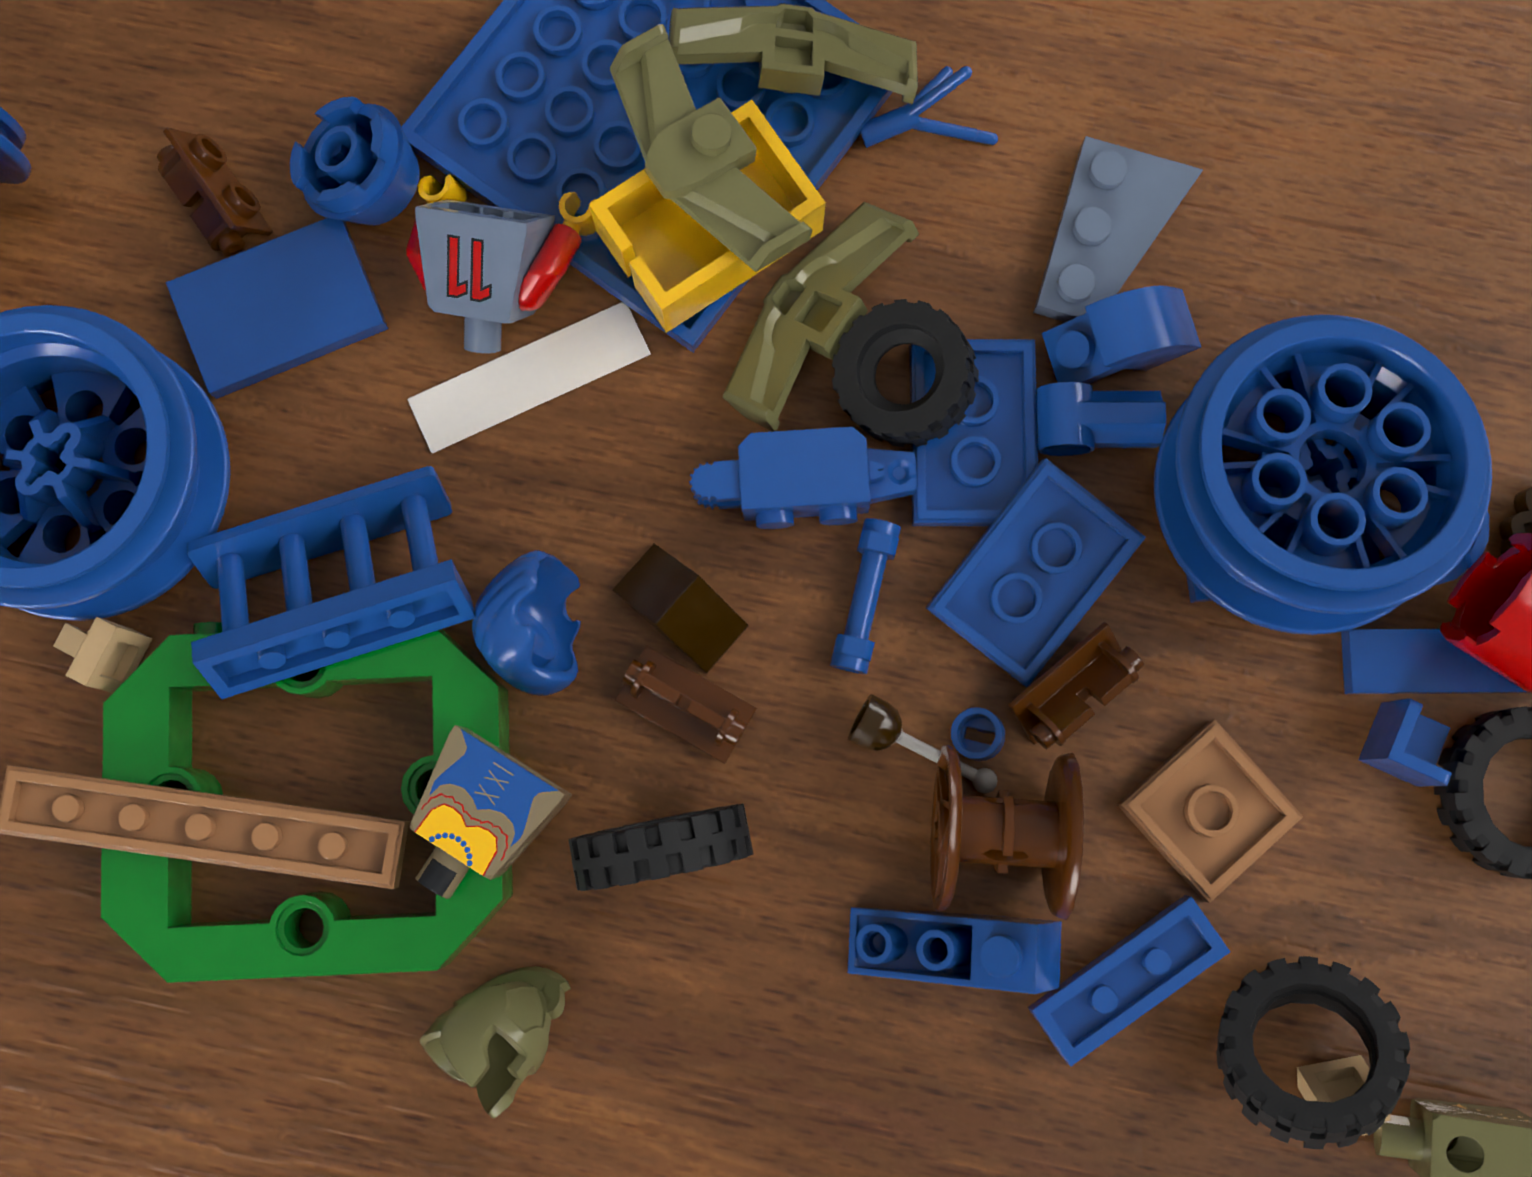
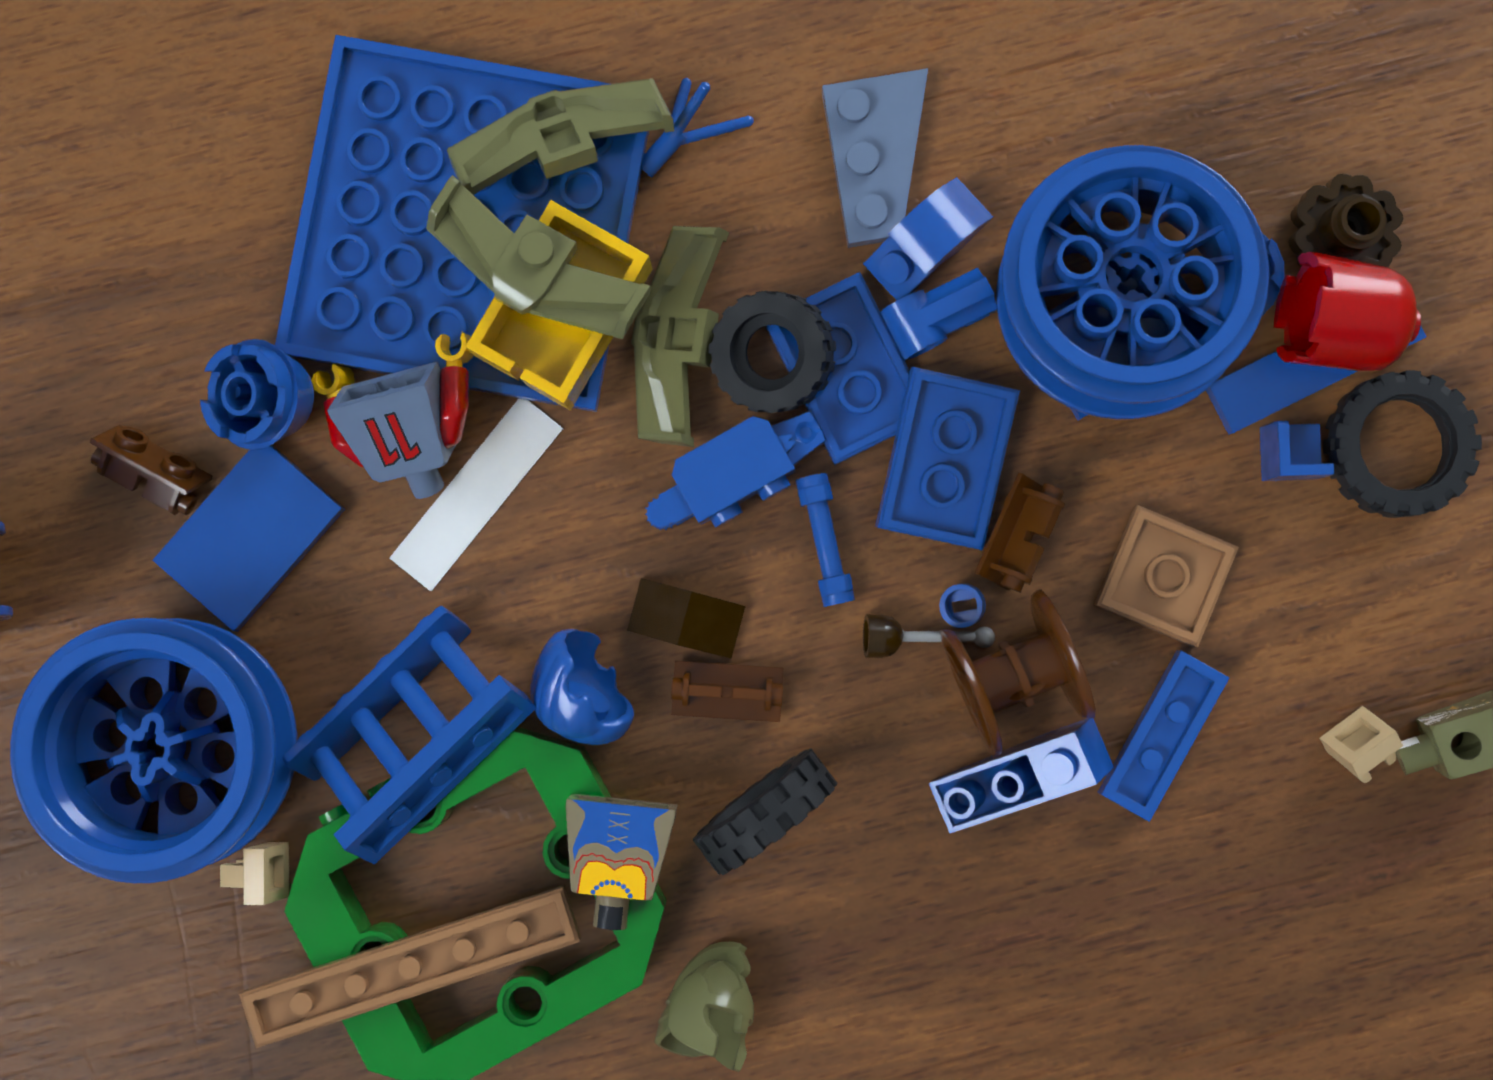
camera: 20 degrees left, 5 degrees up
black tyre [1216,956,1410,1149] -> none

